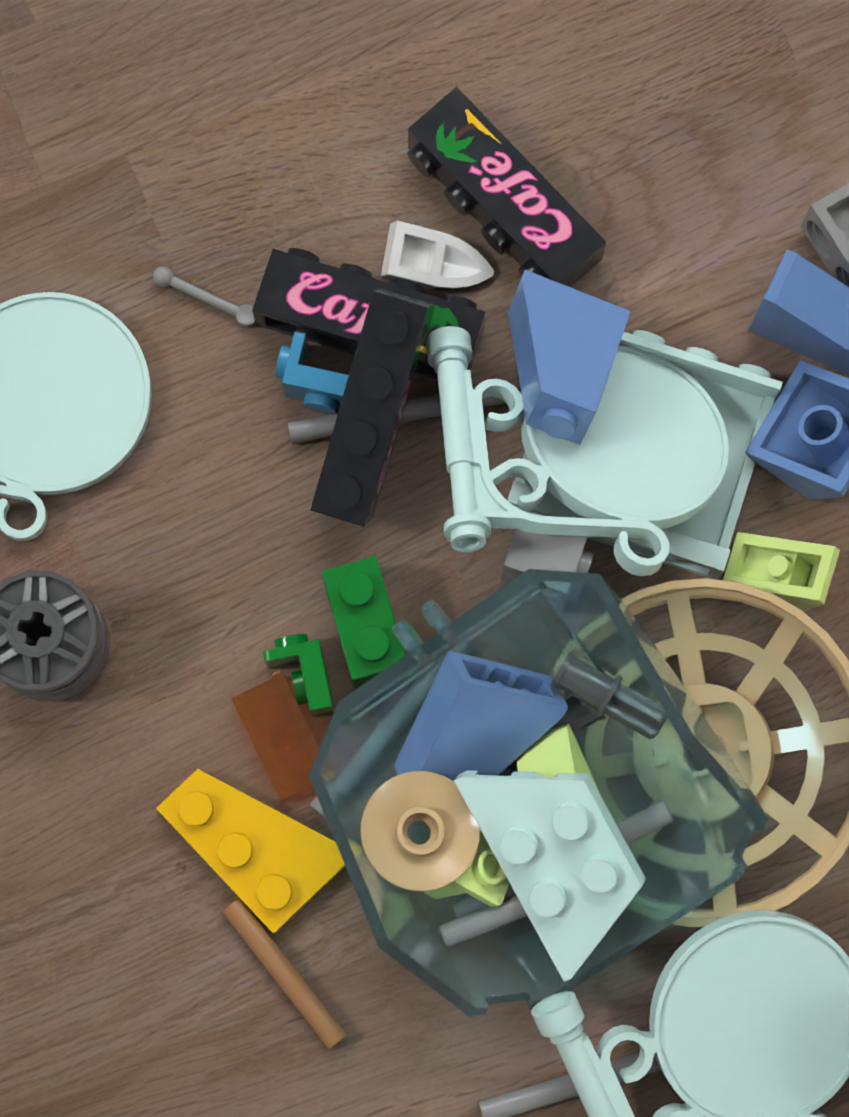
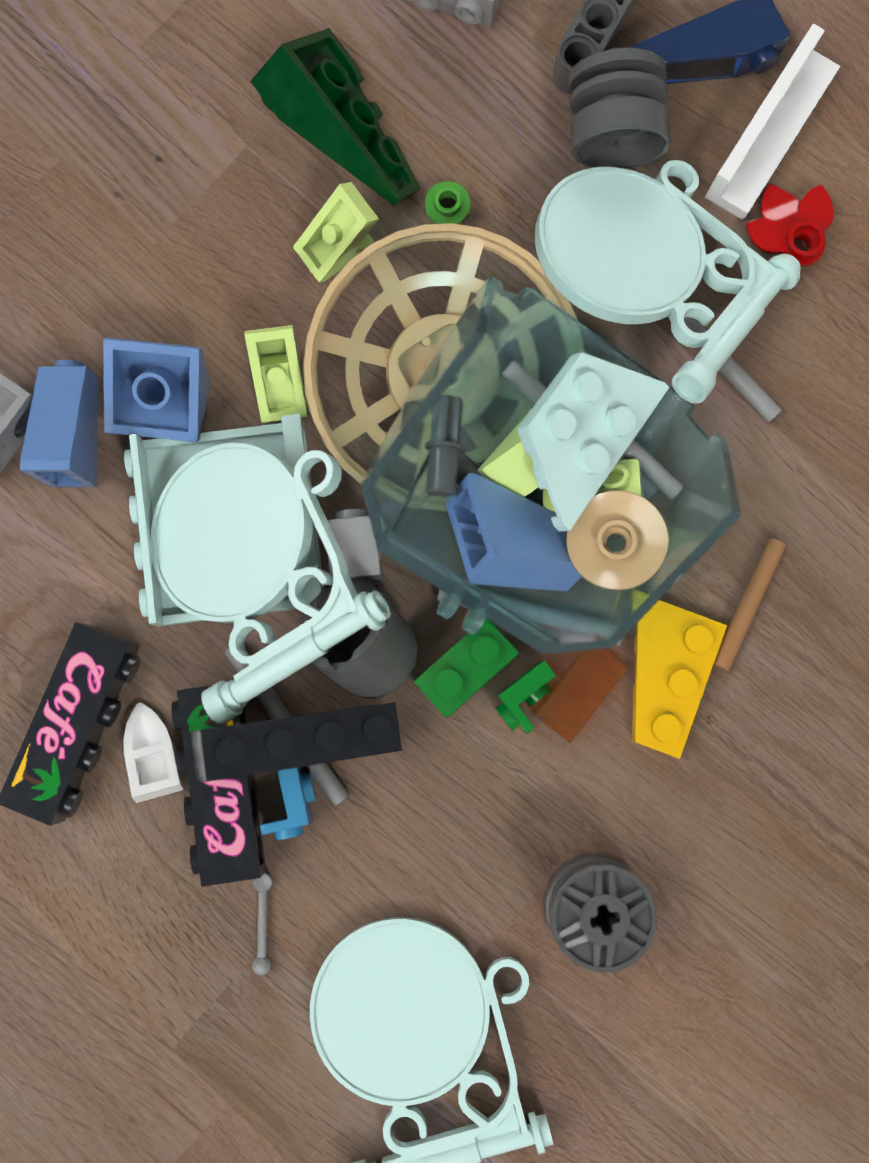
camera: 120 degrees left, 5 degrees up
medium blue slope [508,270,631,445] -> none
none -> dark grey cylinder [300,579,418,699]

